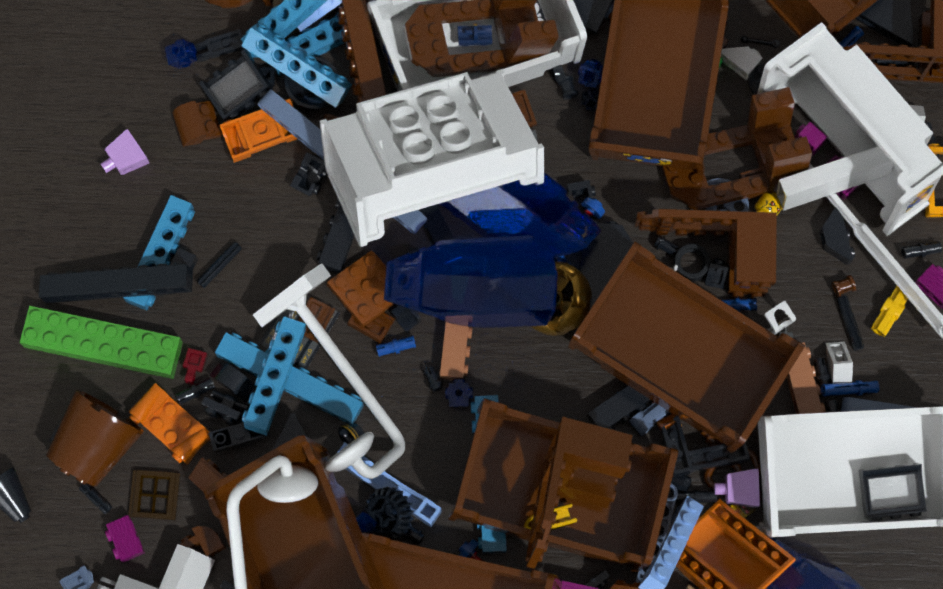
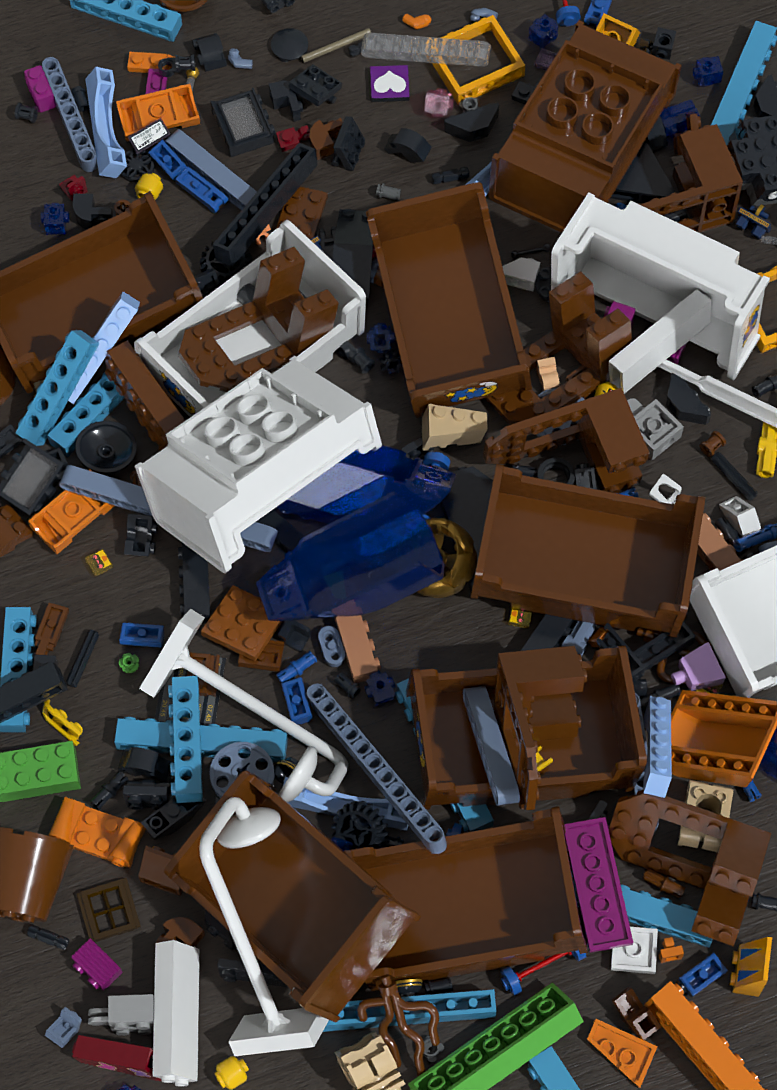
camera: 20 degrees left, 10 degrees down
dark red plate [183,348,208,384] -> none
dark azure brick [241,23,352,107] -> none
dark blue hips [457,24,493,46] -> none
none -> reddish brown hinge [35,603,69,655]
none -> yellow piece [43,699,83,746]
none -> clear yellow tile [85,549,113,577]
none -> blue brick [119,623,164,648]
none -> bright green plate [119,653,139,673]
none -> sand blue wedge [210,742,274,798]
none -> blue brick [281,677,313,724]
none -> sand blue beam [307,683,447,854]
none -> sand blue plate [318,626,345,667]
none -> tan wedge [422,404,487,450]
none -> sand blue beam [463,686,520,806]
none -> clear yellow tile [508,608,532,629]
none -> light nougat leg [536,357,560,391]
none -> light grey brick [627,398,684,461]

